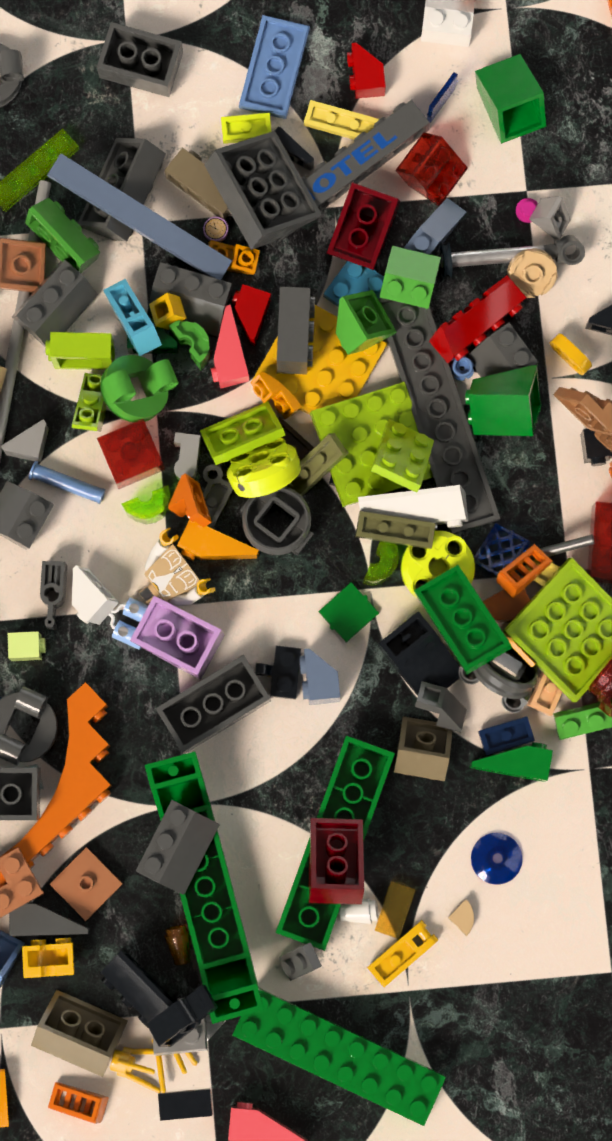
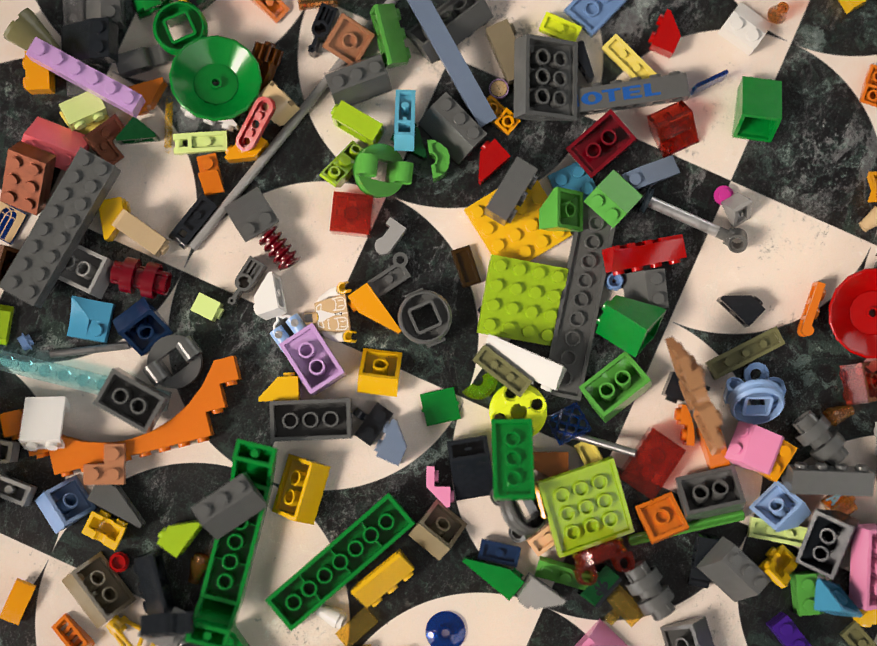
camera: 30 degrees right, 5 degrees up
light grey slope [1,419,49,463] -> none
medium blue pin [28,461,106,504] -> none
nougat plate [50,847,123,921] -> none
clear neon green cylinder [121,485,171,525] -> none
yellow plate [149,292,186,330] -> none
orange slope [168,473,212,527] -> none
lime plate [200,401,285,465] -> none
coral slope [210,305,249,389] -> none
neon yellow piece [227,438,301,498] -> none
light orange slope [250,372,302,420] -> none
dark grey plate [279,942,322,981] -> none
olive plate [286,433,348,496] -> none
dark red slope [309,818,364,904] -> none
lime plate [371,419,434,493] -> none
dark grey slope [415,681,467,732] -> none
orange slope [496,544,552,598] -> none
tan tile [507,248,557,298] -> none
yellow beam [549,333,592,375] -> none
none -> red plate [109,552,130,572]
none -> lime slope [157,520,203,558]
none -> dark red piece [259,226,301,270]
none -> yellow slope [259,372,301,402]
none -> yellow slope [272,454,331,525]
none -> yellow slope [351,548,415,608]
none -> yellow slope [357,348,402,397]
none -> bright pink slope [426,466,454,507]
none -> light grey slope [516,572,566,609]
none -> bright green slope [579,351,652,423]

